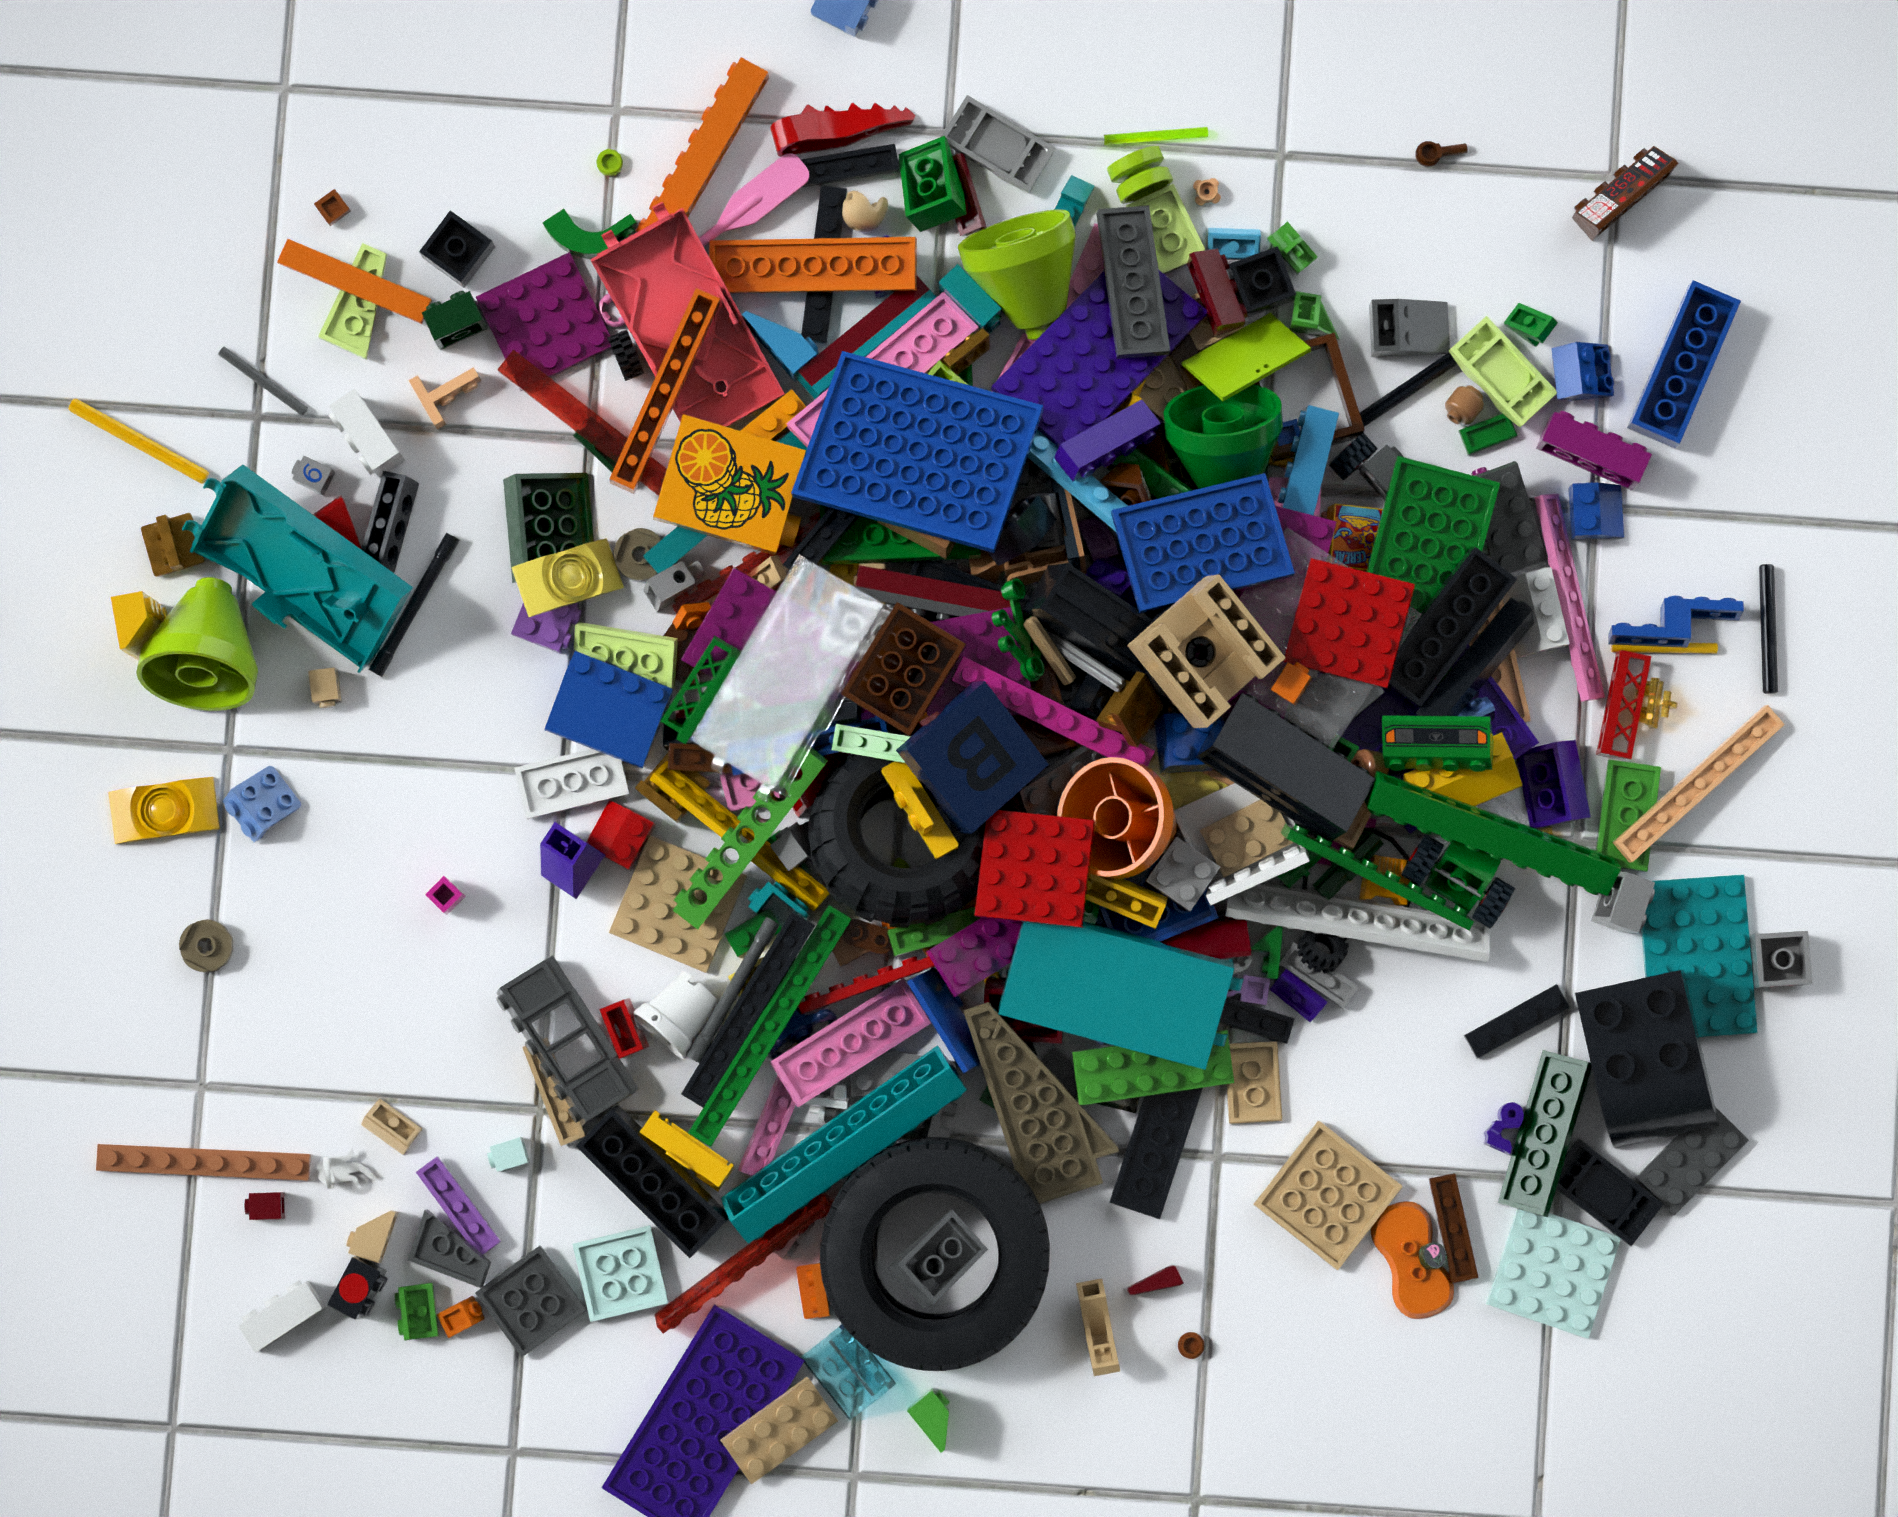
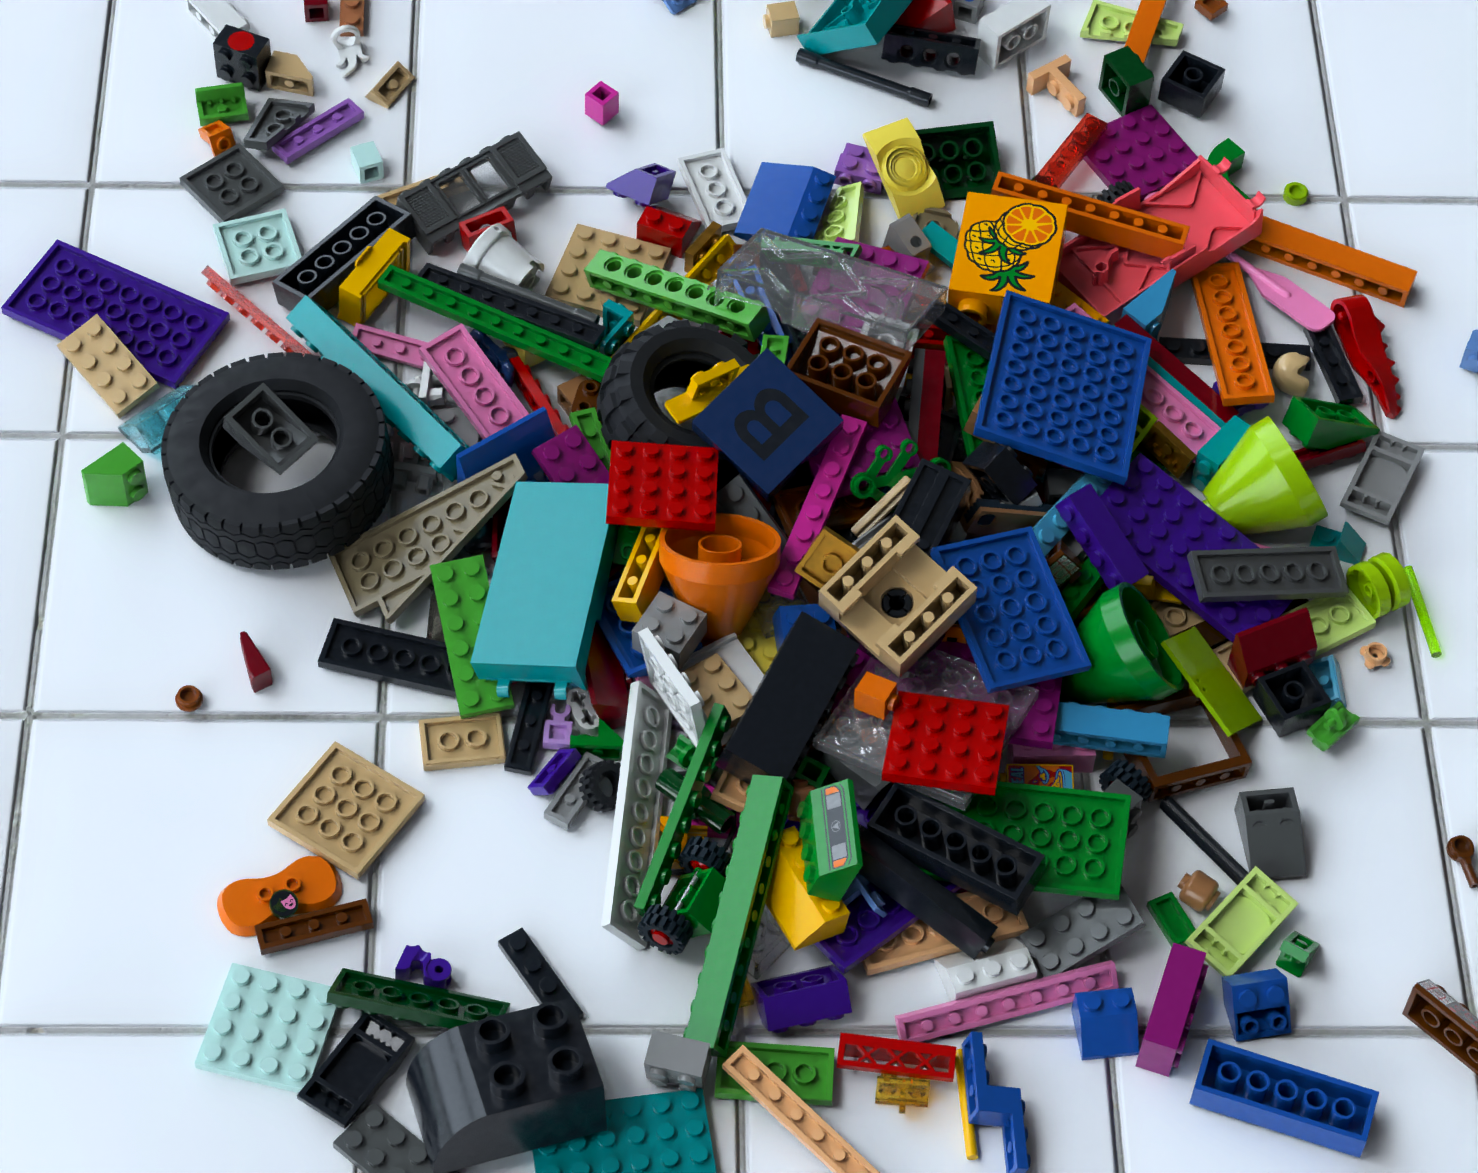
camera: 80 degrees right, 30 degrees down
tan arch [1076,1278,1120,1376] -> none
bright green slope [1289,291,1340,340] -> none

